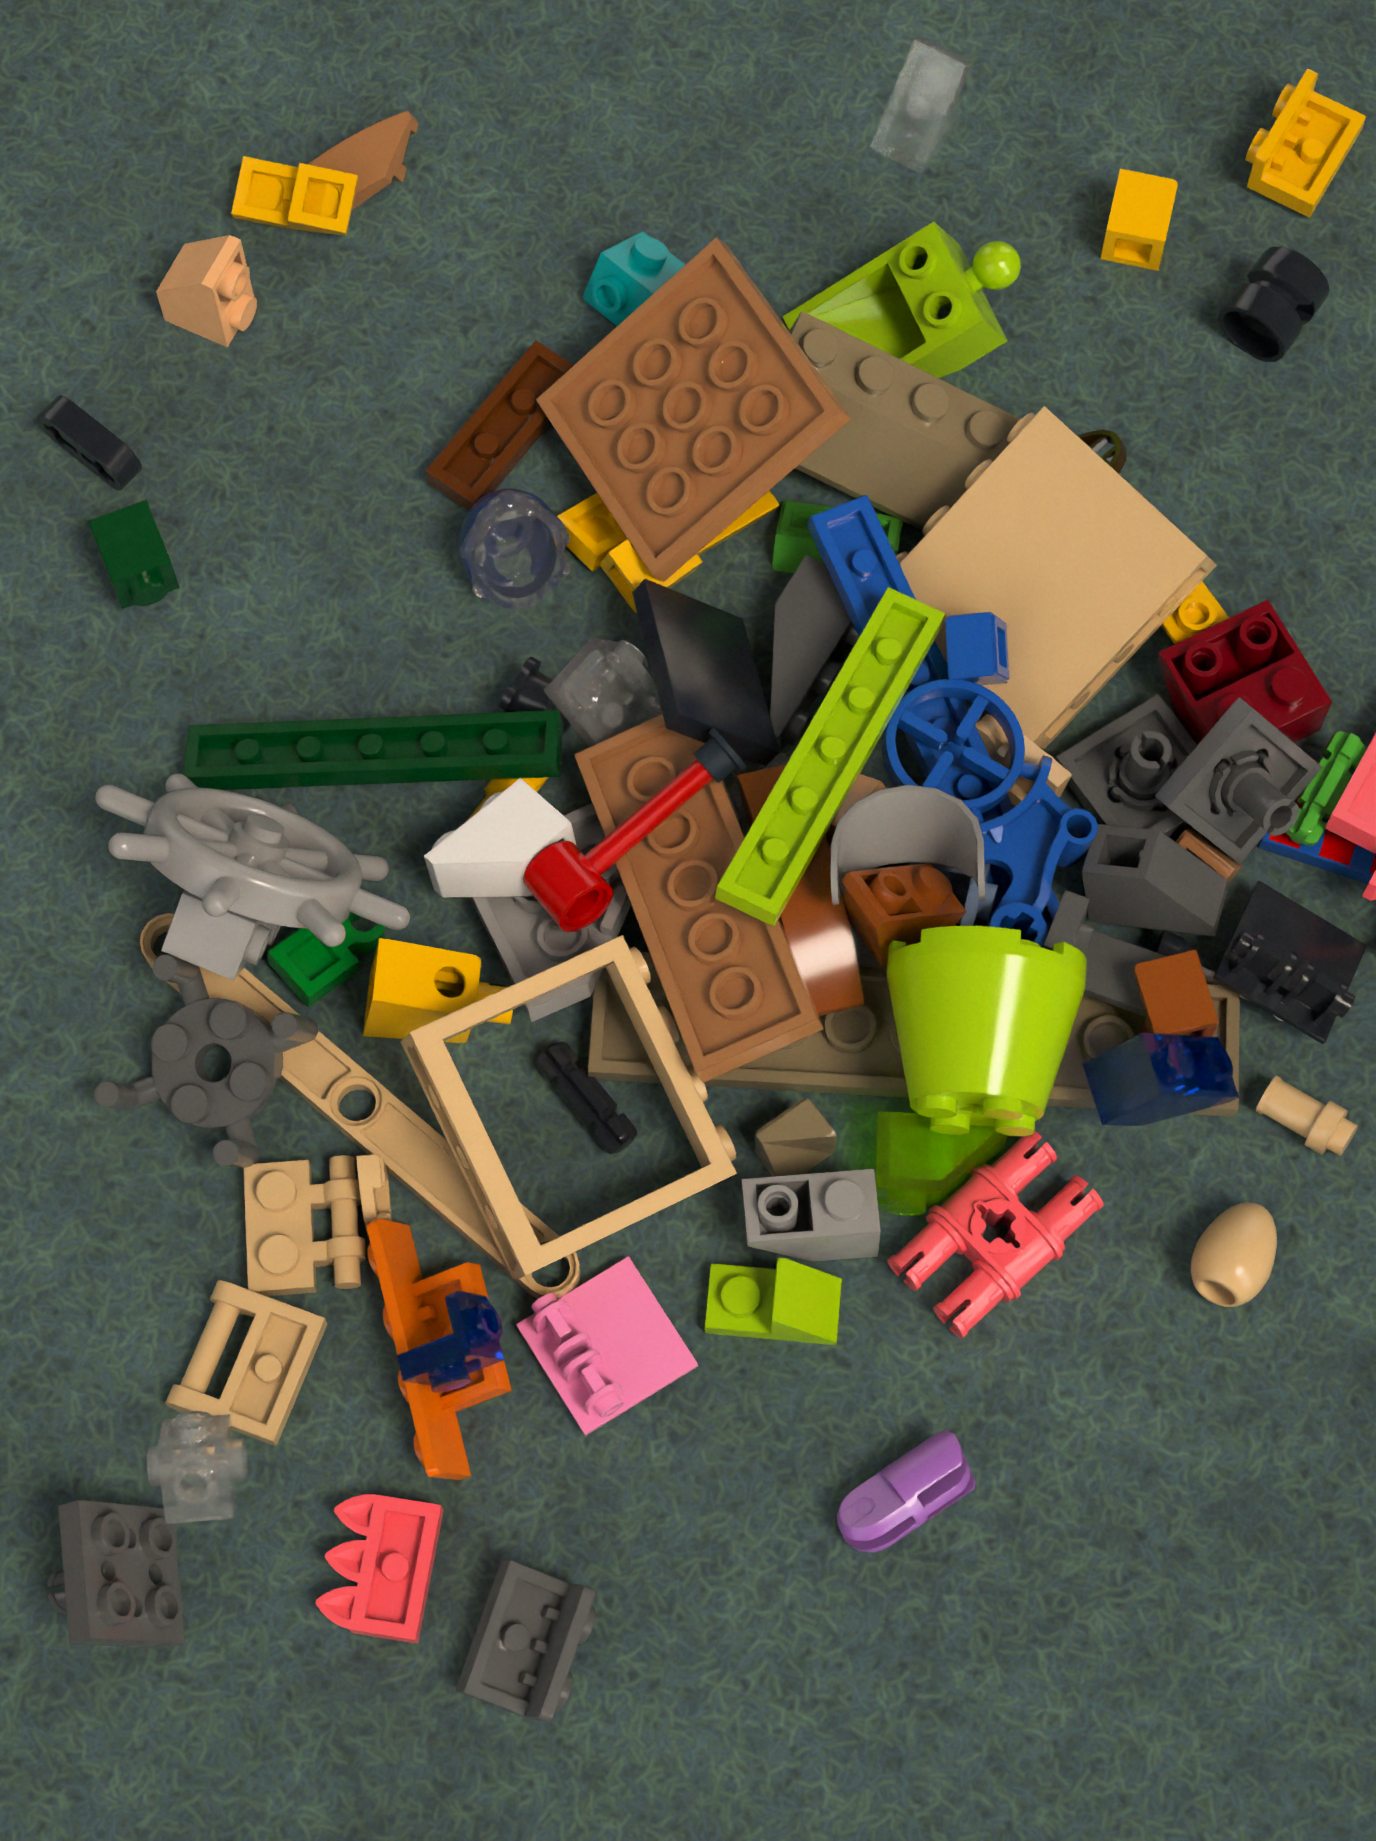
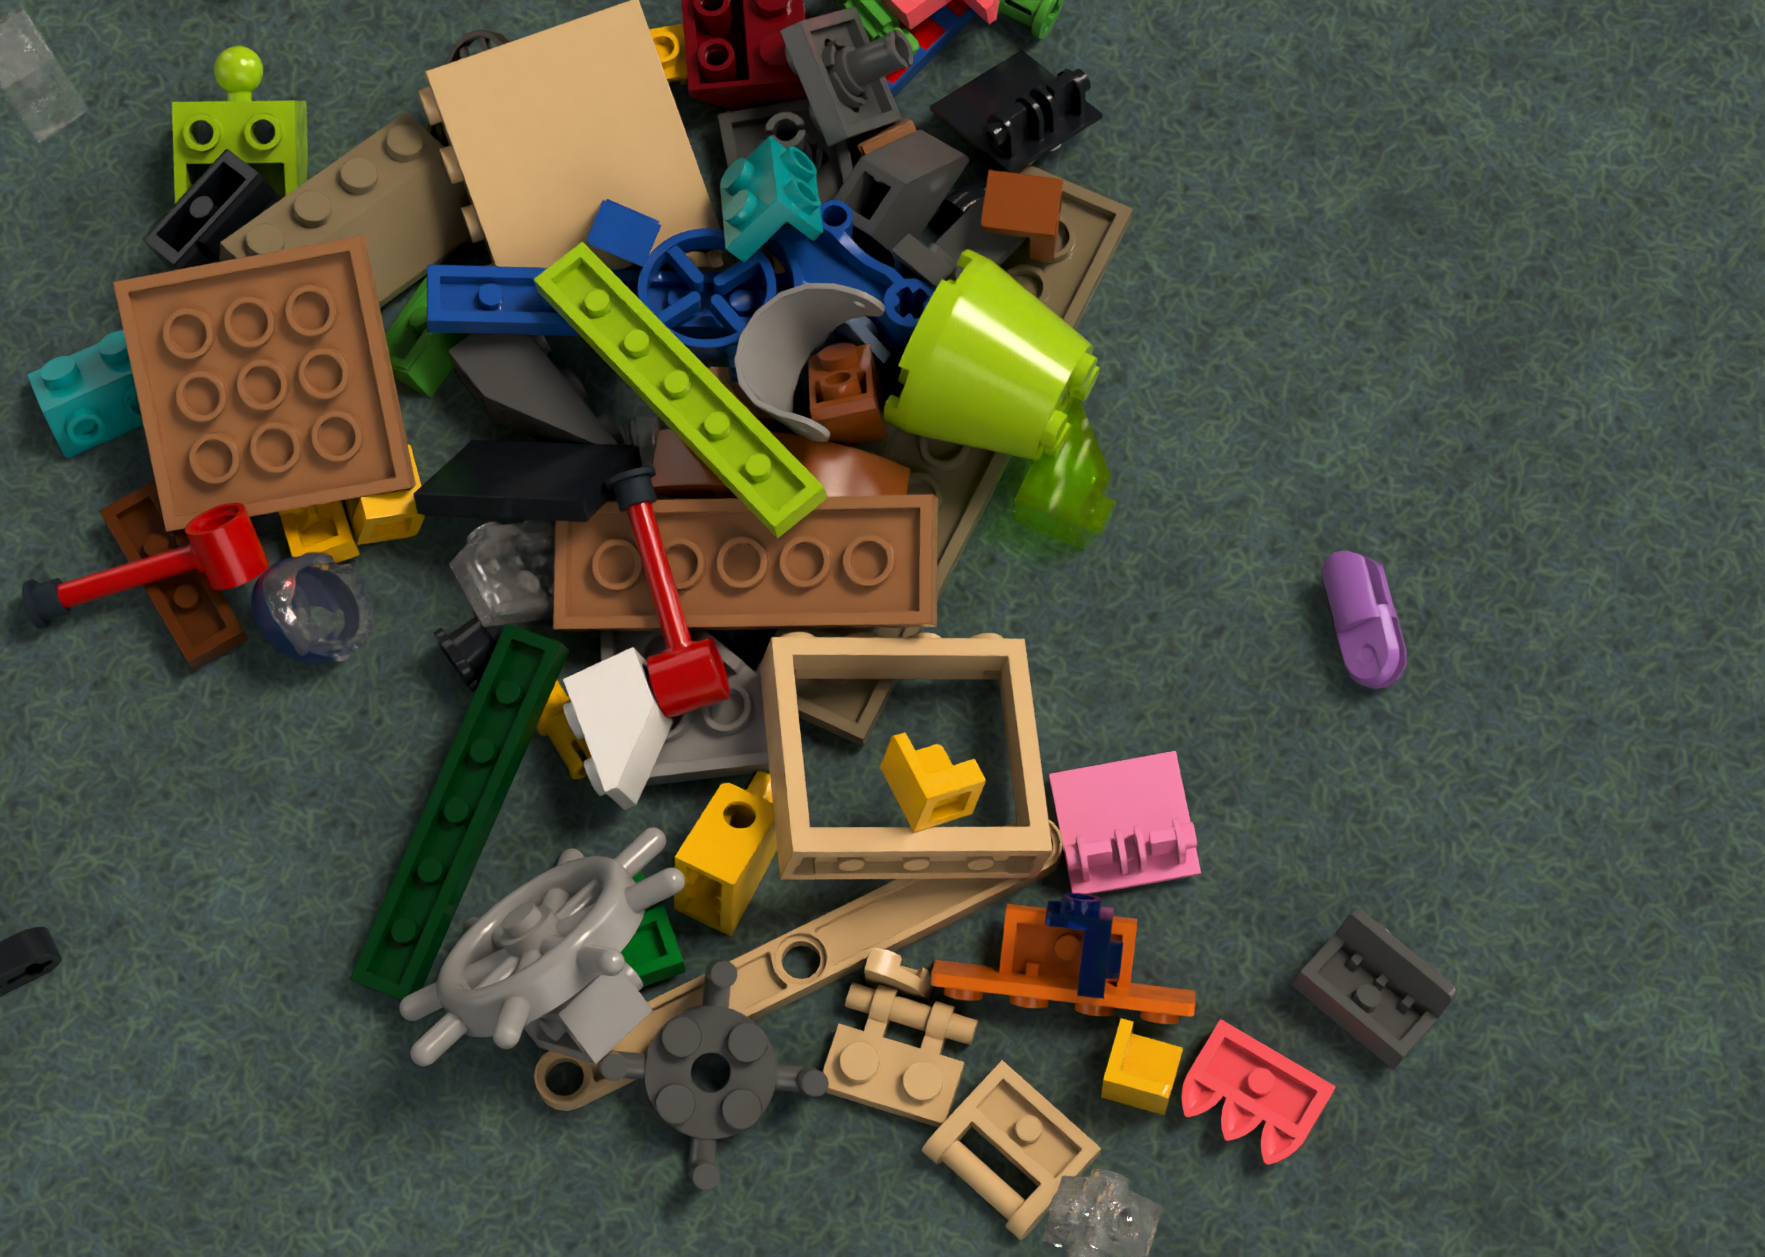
camera: 65 degrees left, 0 degrees up
dark green brick [88,499,180,609] -> none
black axle [536,1041,637,1155] -> none
lime slope [705,1257,842,1345] -> none
light grey slope [742,1169,881,1262] -> none
dark tan slope [754,1098,837,1177] -> none
coral pin [887,1131,1104,1339] -> none
clear blue slope [1082,1033,1239,1126] -> none
tan animal [1191,1202,1277,1307] -> none
tan animal [1256,1075,1358,1156] -> none
none -> red piece [22,503,269,629]
none -> black brick [142,149,282,271]
none -> teal bracket [720,136,823,263]
none -> yellow panel [880,732,986,833]
none -> yellow panel [1101,1018,1183,1115]

